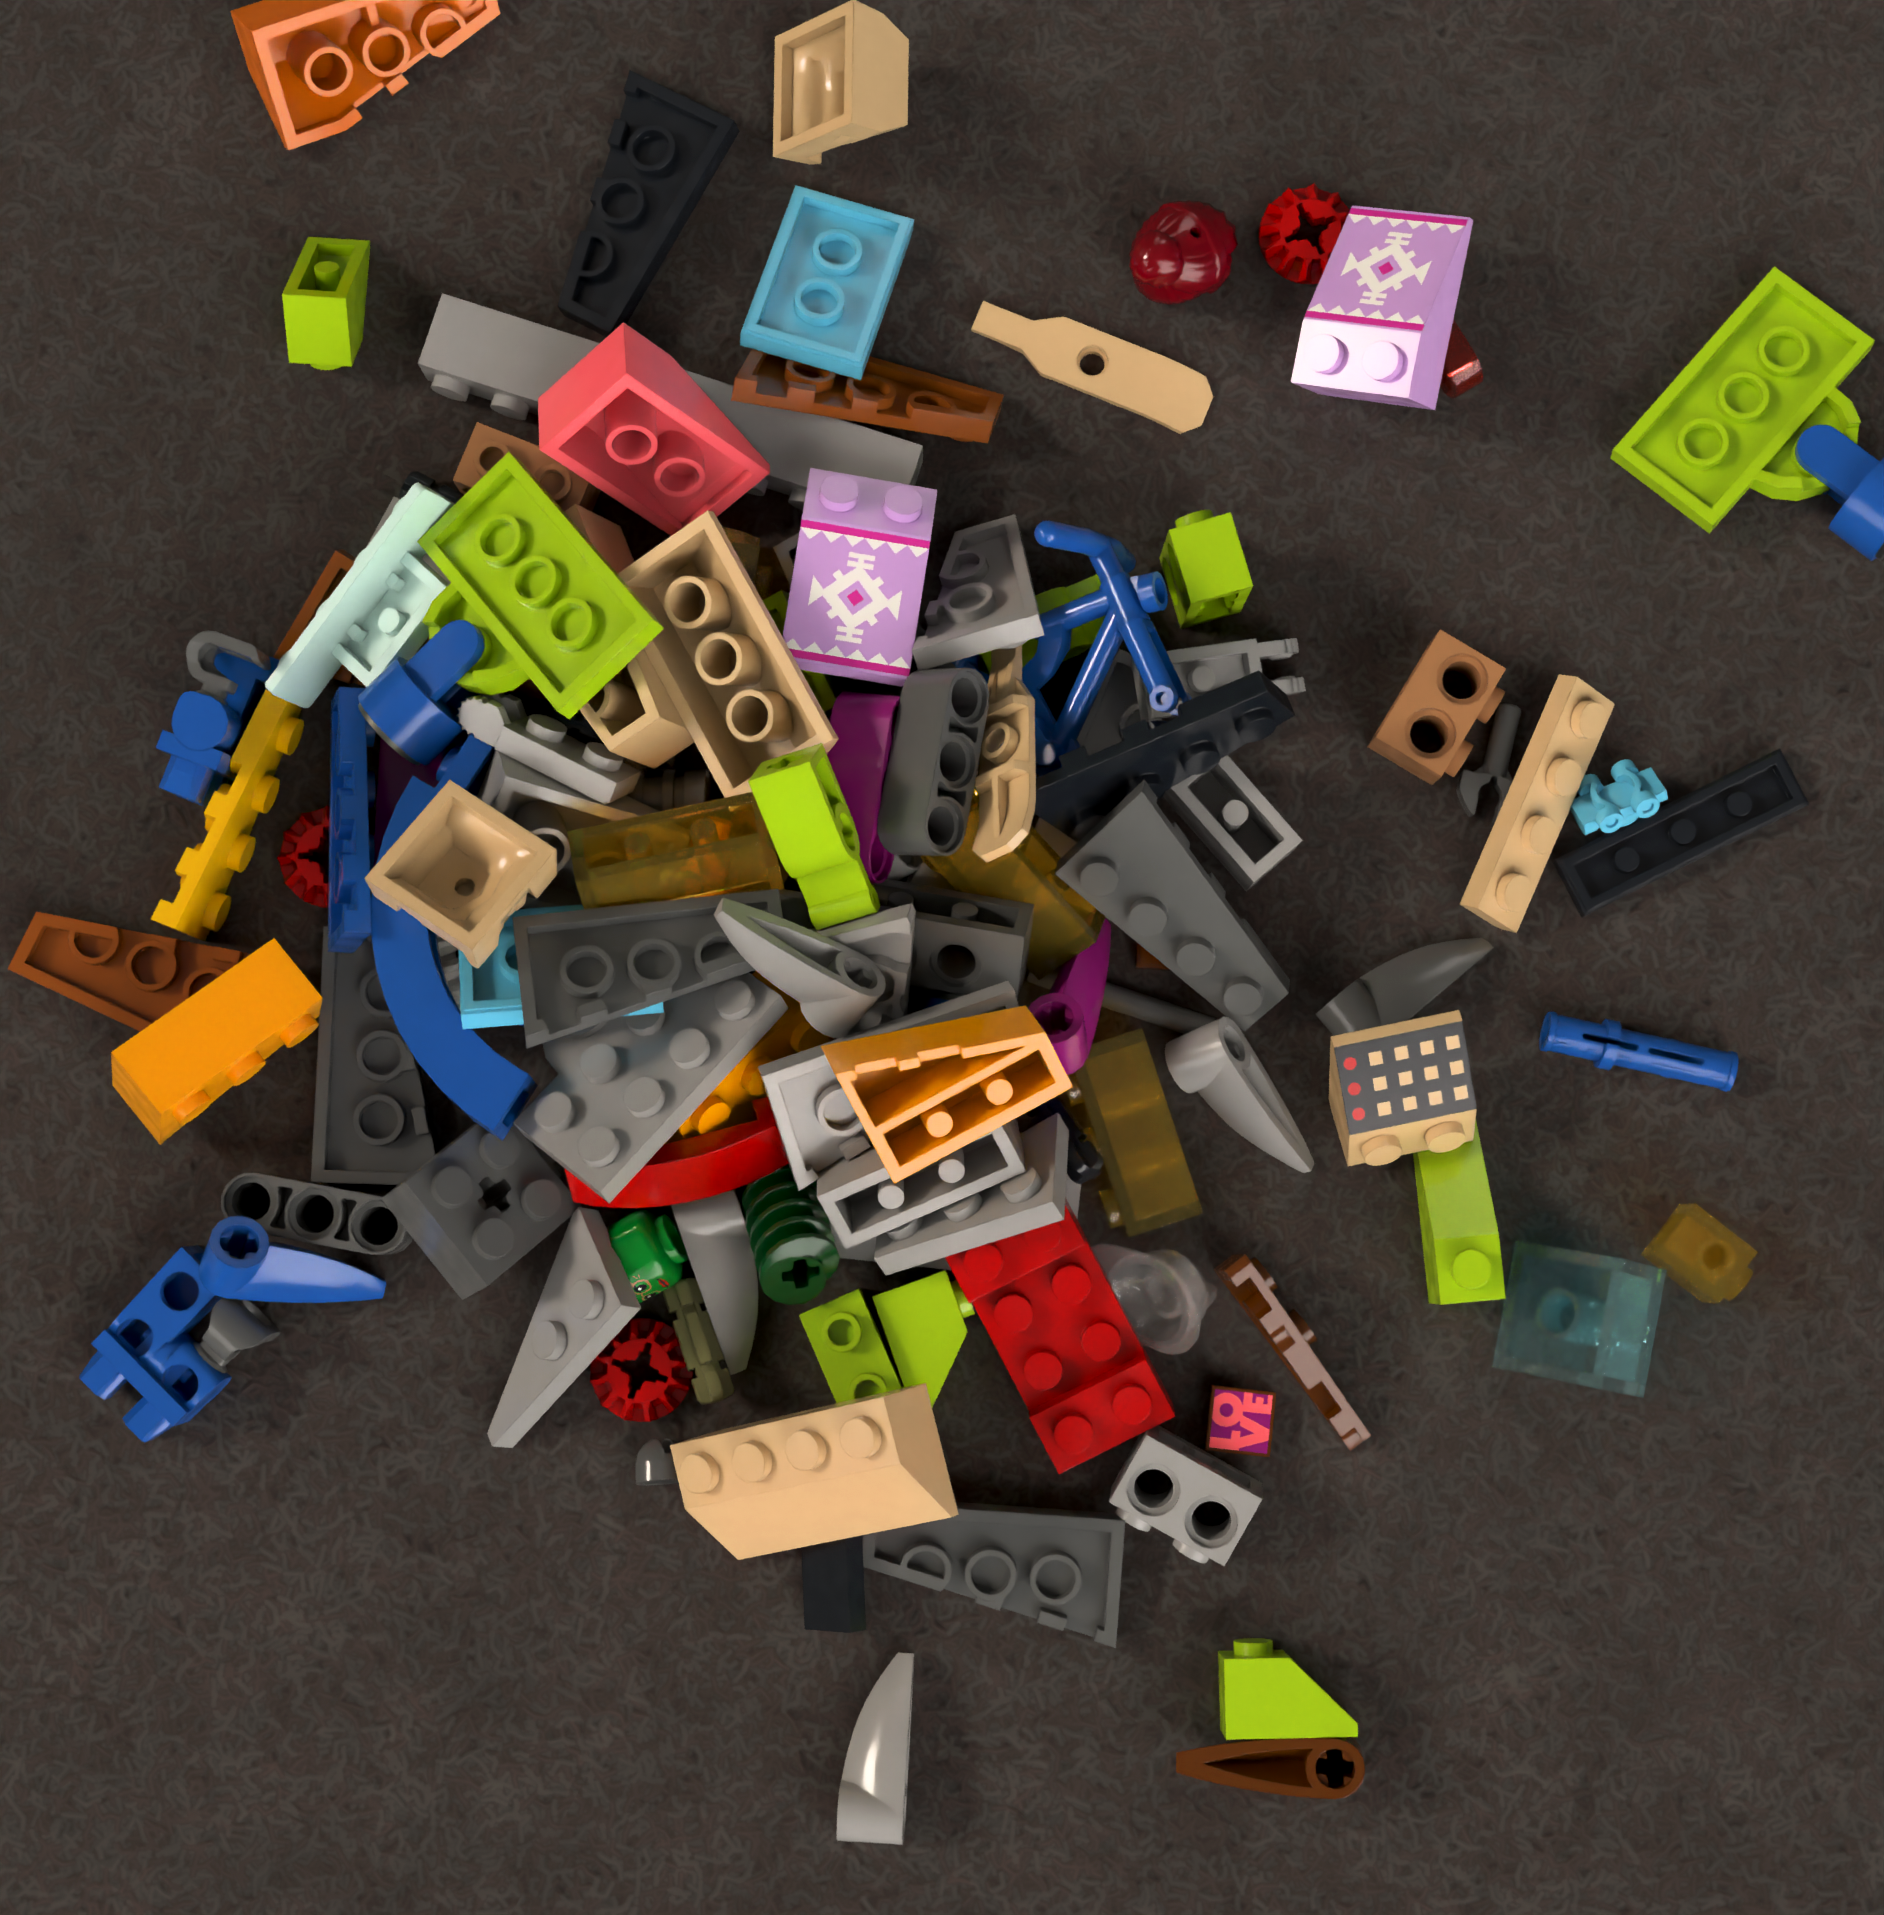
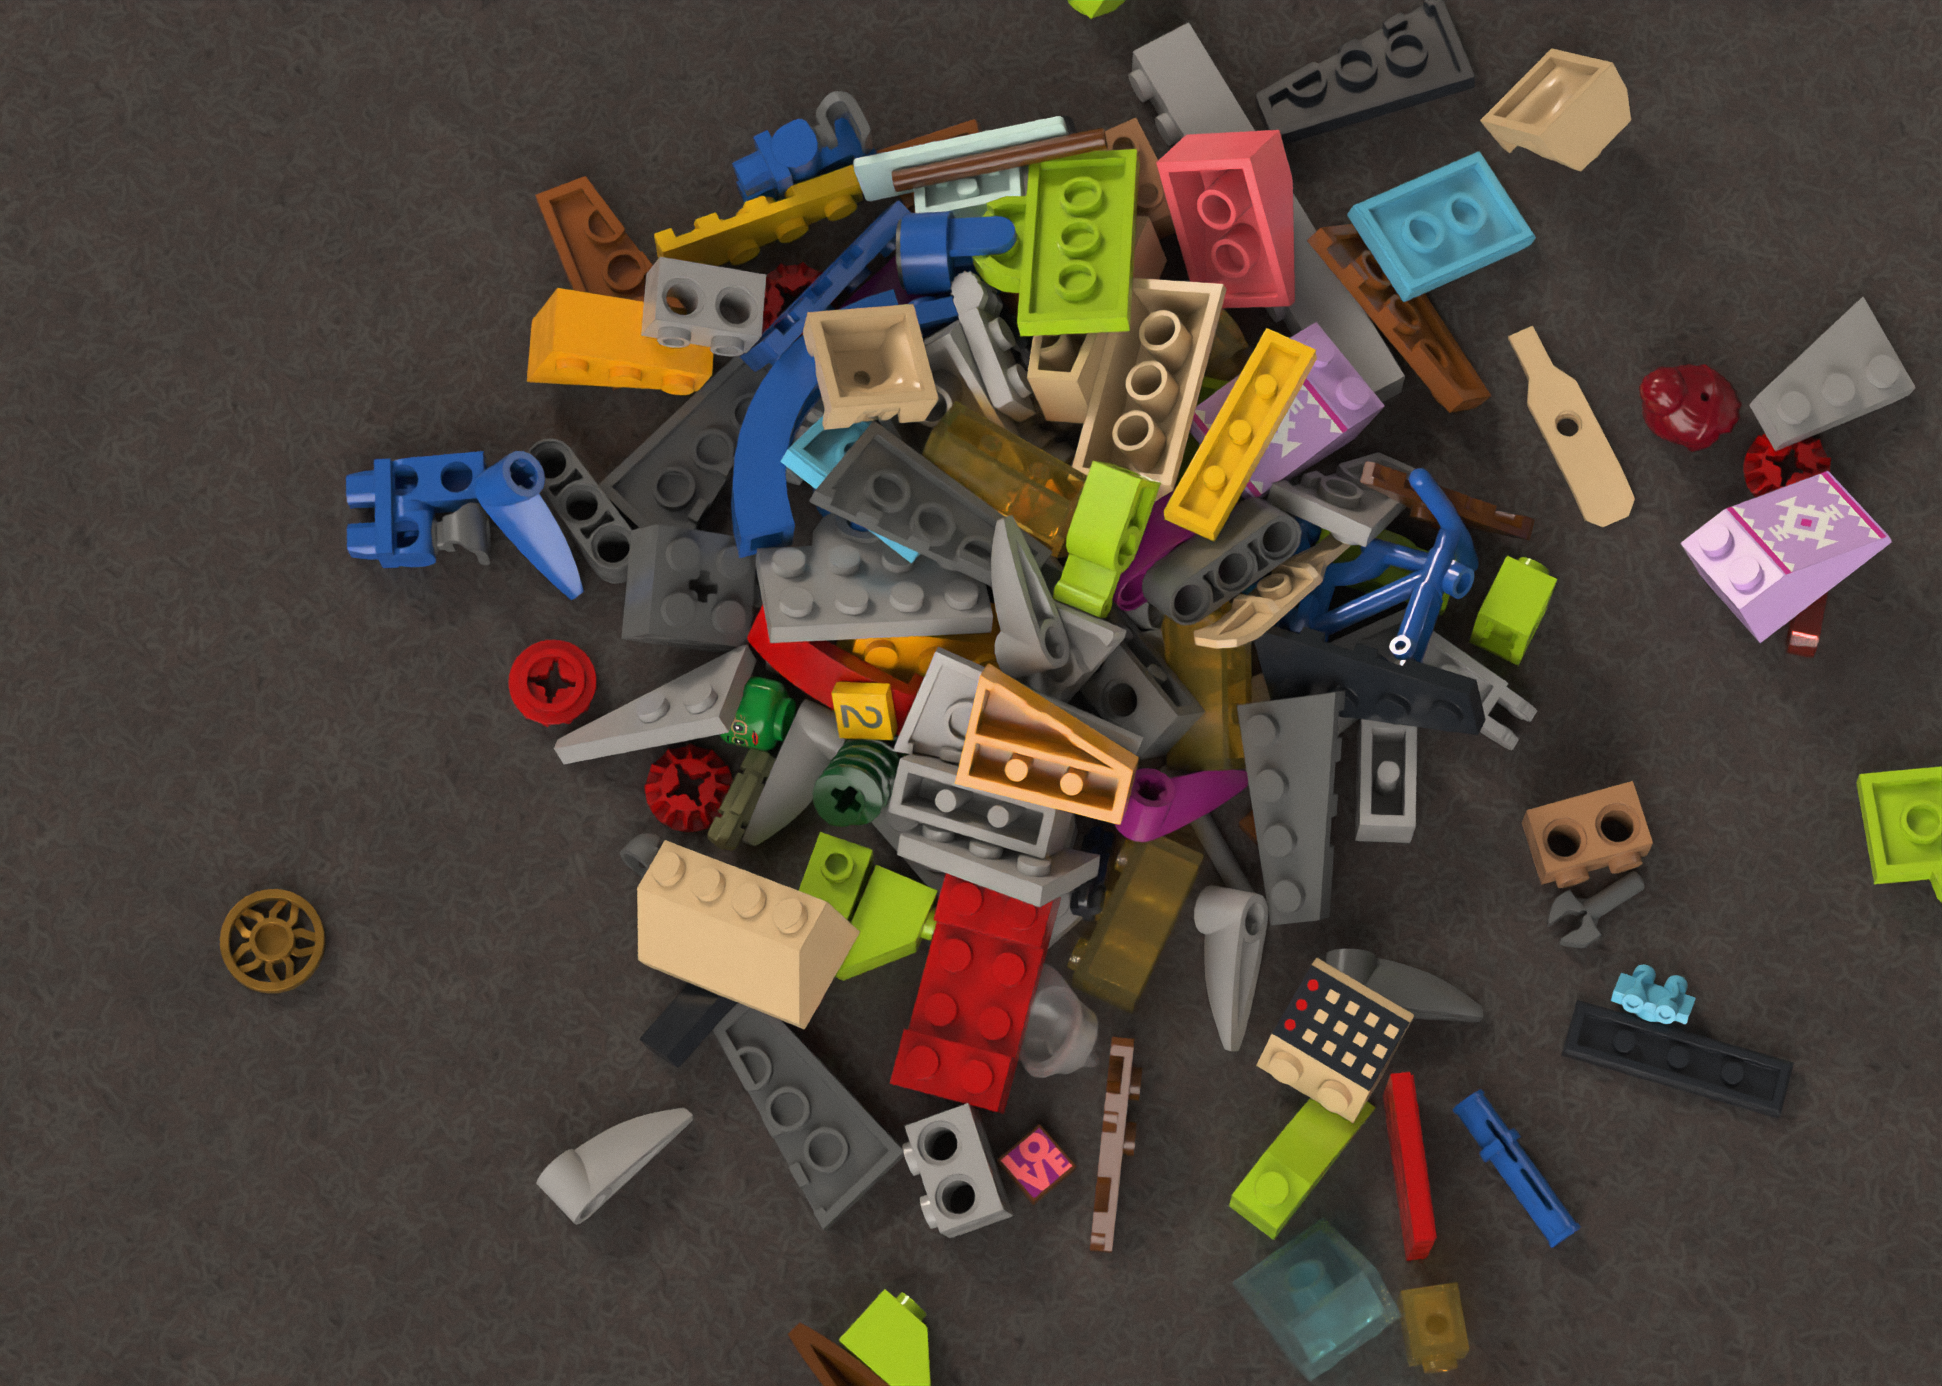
camera: 45 degrees right, 10 degrees down
tan plate [1460,674,1615,933] -> none
none -> pearl gold wheel [220,889,326,993]
none -> red gear [508,640,597,727]
none -> light grey brick [641,257,766,357]
none -> yellow tile [832,682,898,740]
none -> reddish brown piece [892,127,1108,192]
none -> yellow plate [1164,328,1317,542]
none -> reddish brown wing [1360,461,1535,541]
none -> red tile [1383,1072,1437,1261]
none -> light grey wing [1749,297,1916,451]

